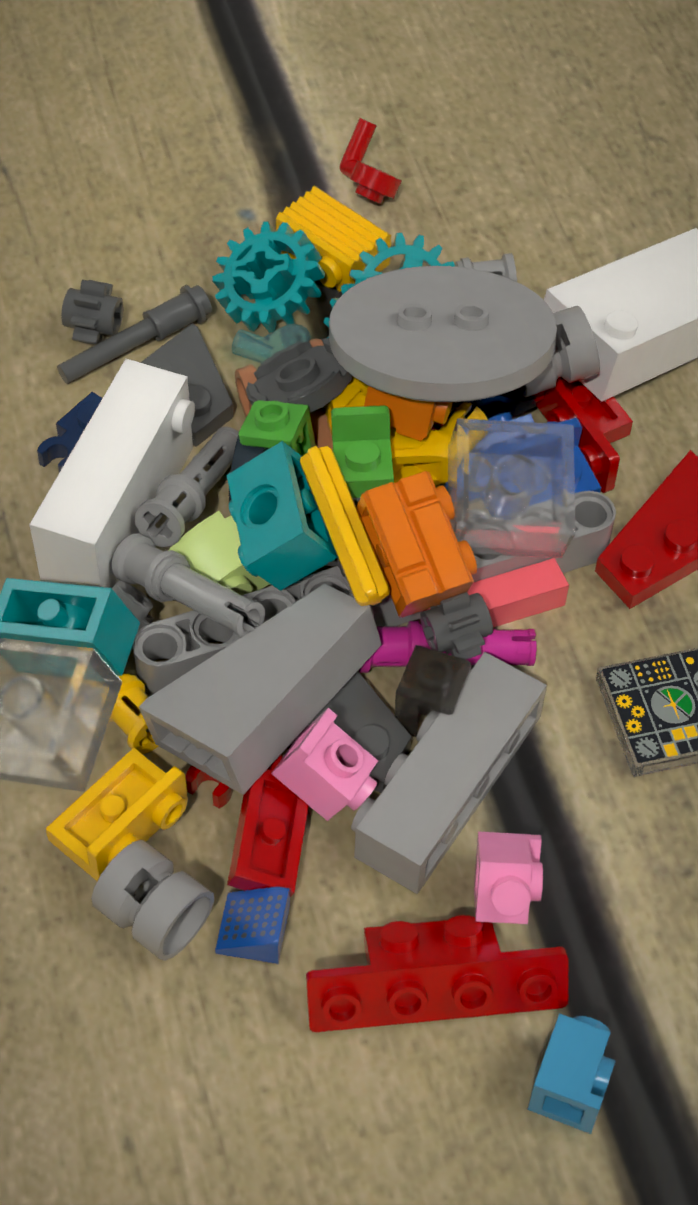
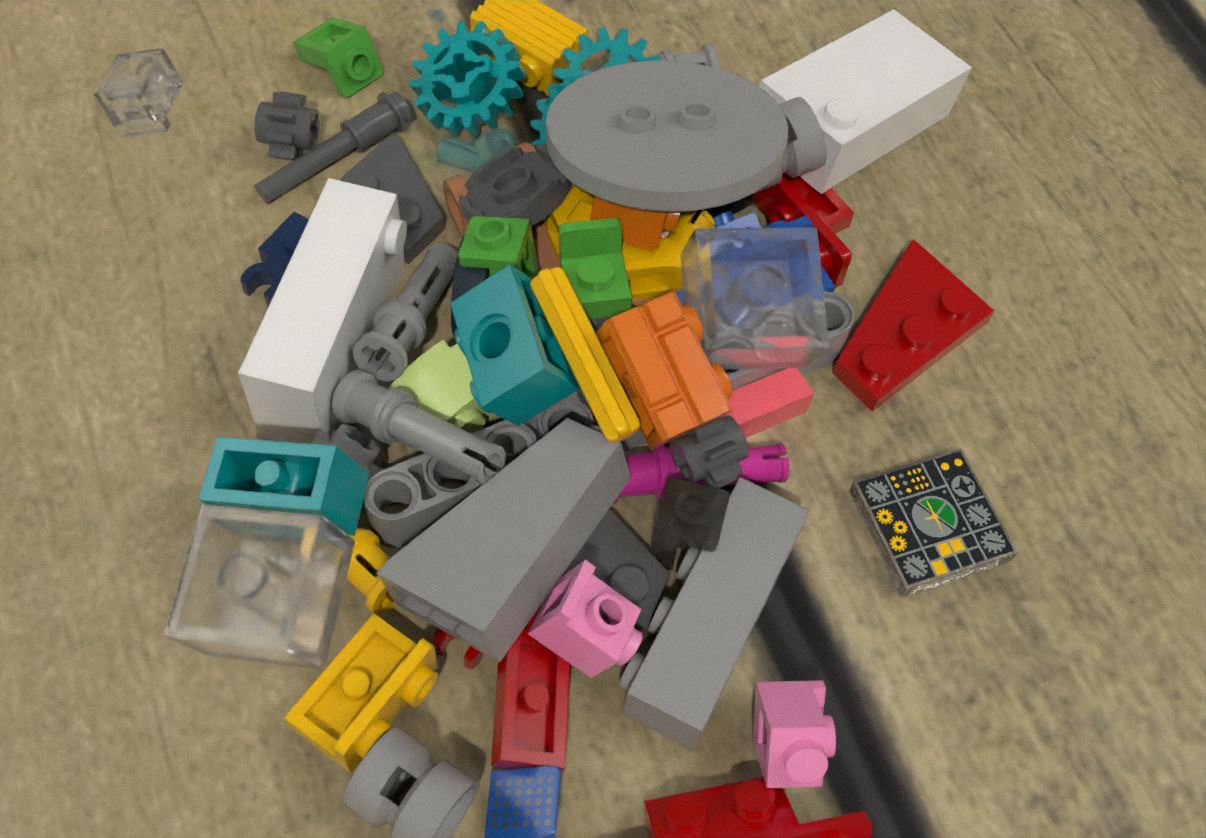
camera: 10 degrees left, 5 degrees up
none -> bright green bracket [292,17,383,97]

